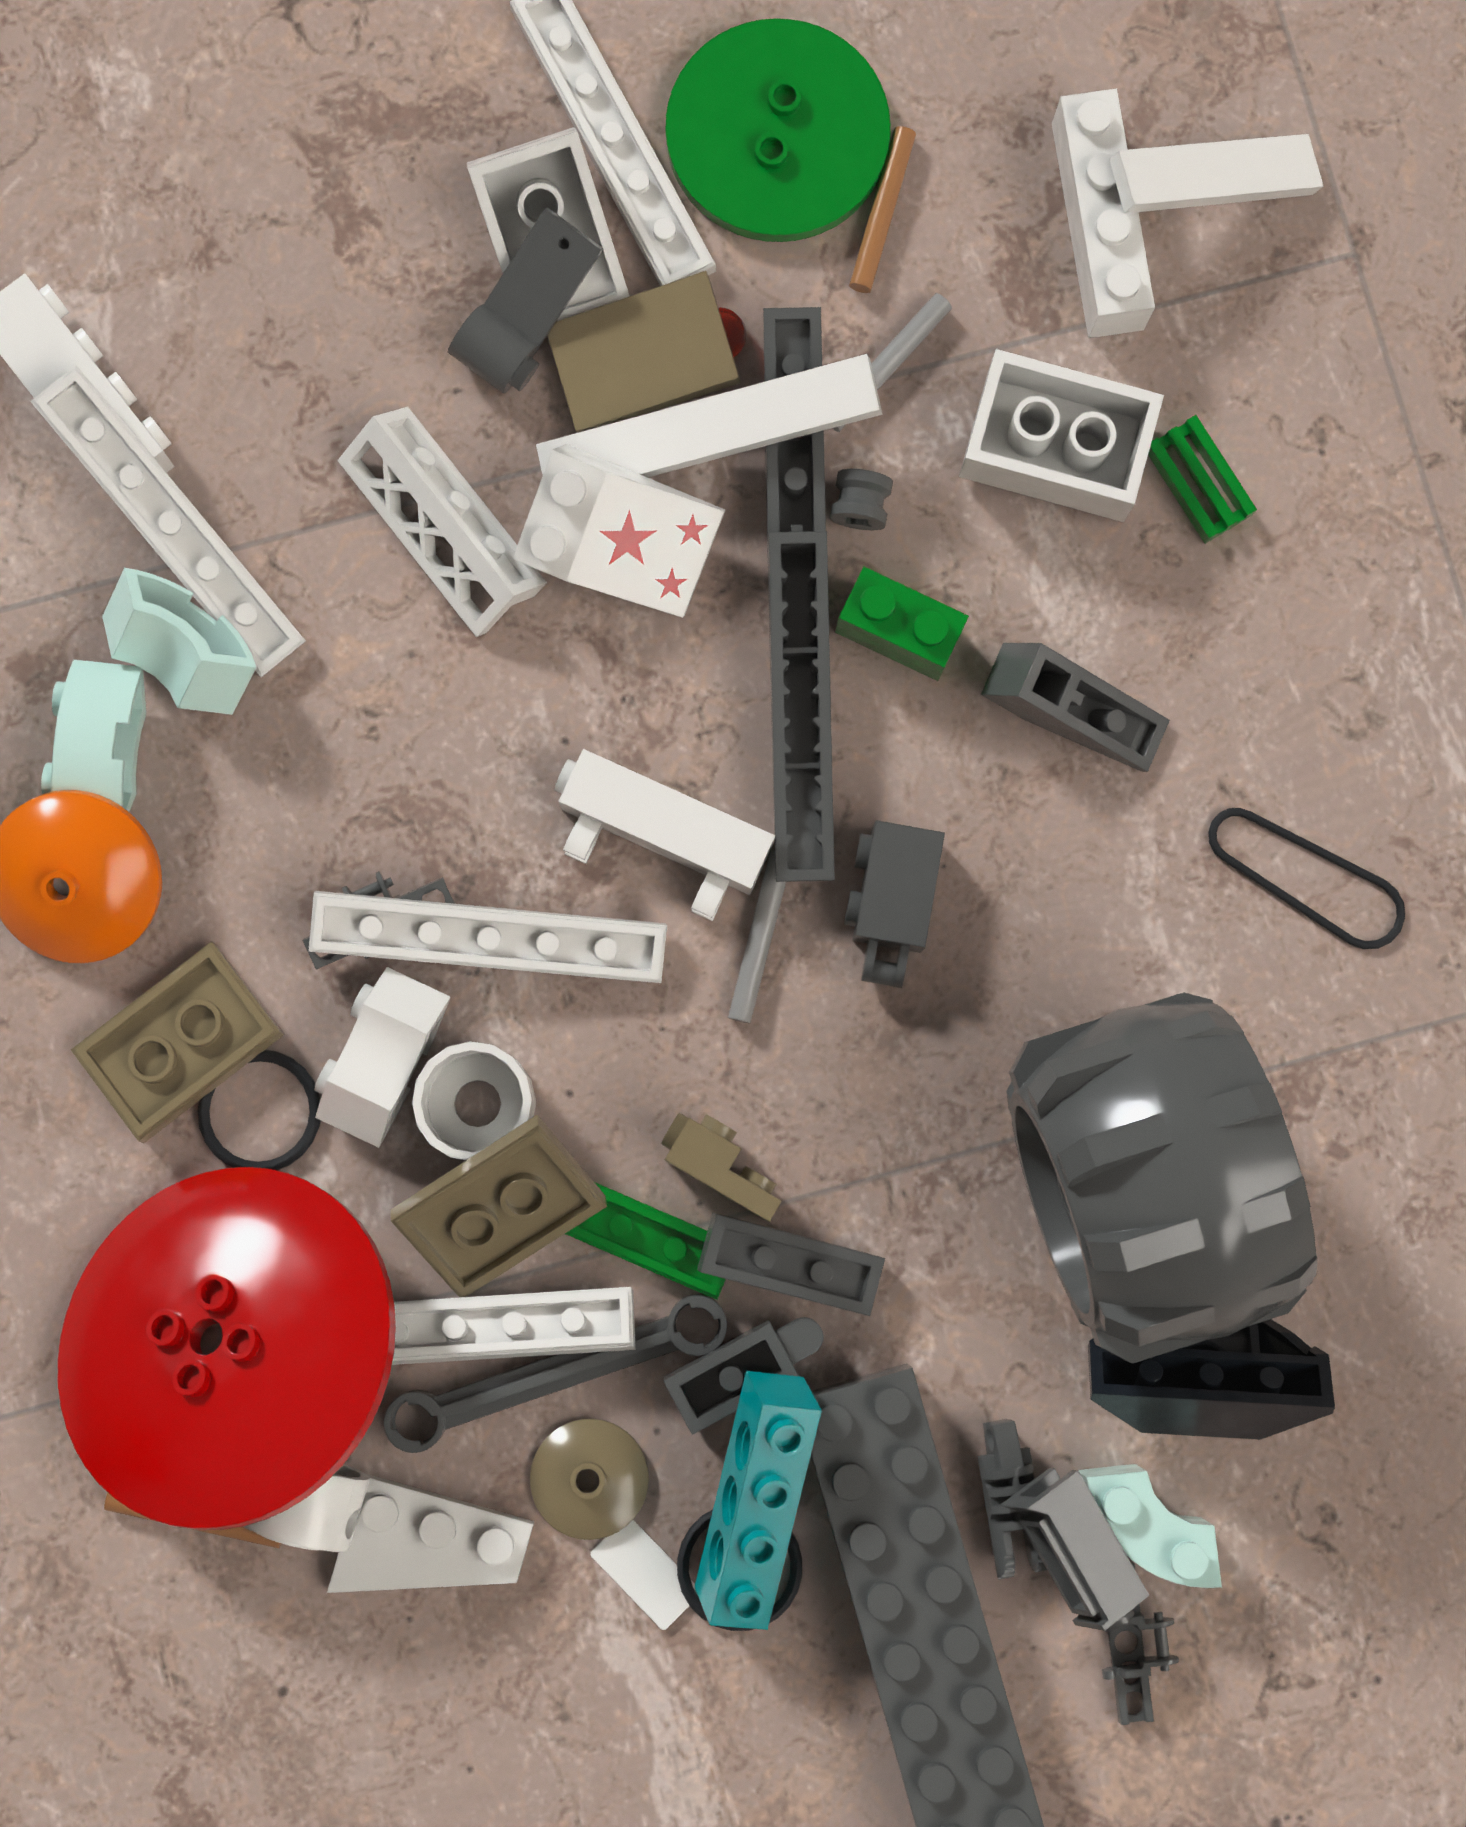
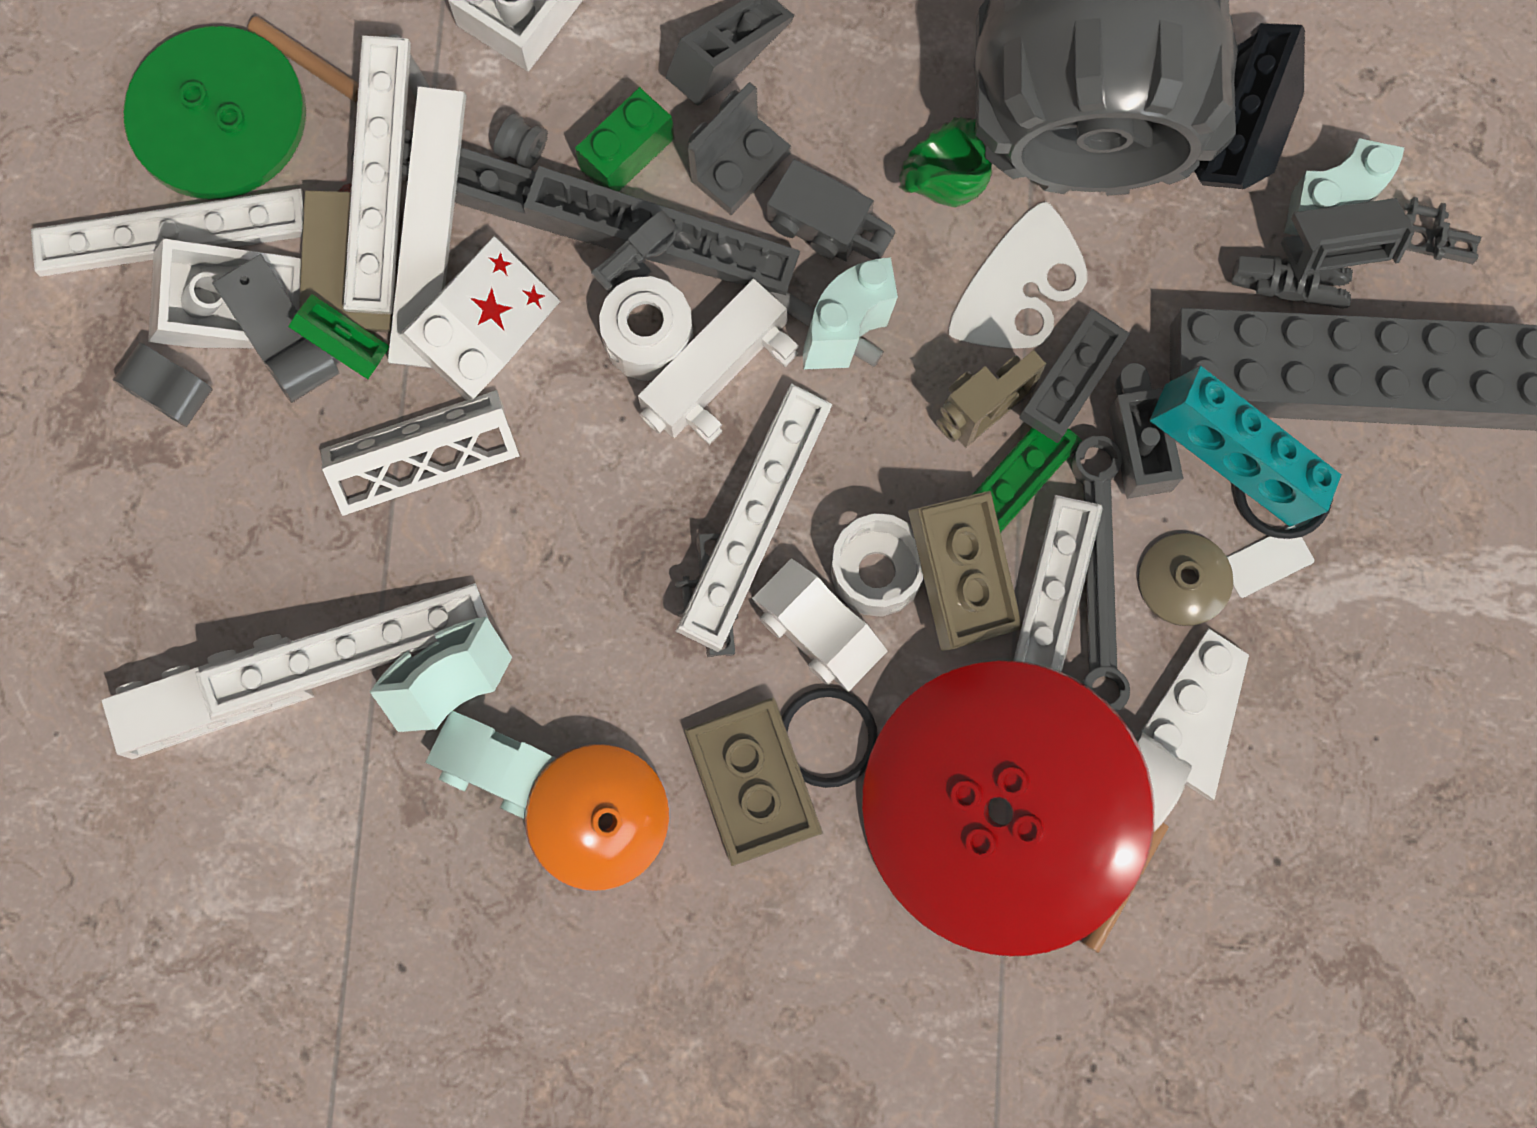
camera: 65 degrees left, 5 degrees down
none -> dark grey axle [113,342,213,427]
none -> green tile [288,294,389,380]
none -> white tile [343,36,411,315]
none -> dark grey piece [591,210,678,293]
none -> white piece [599,276,694,381]
none -> dark grey bracket [688,82,791,216]
none -> light aqua brick [803,257,898,370]
none -> green hair [899,117,992,207]
none -> white piece [949,202,1087,349]

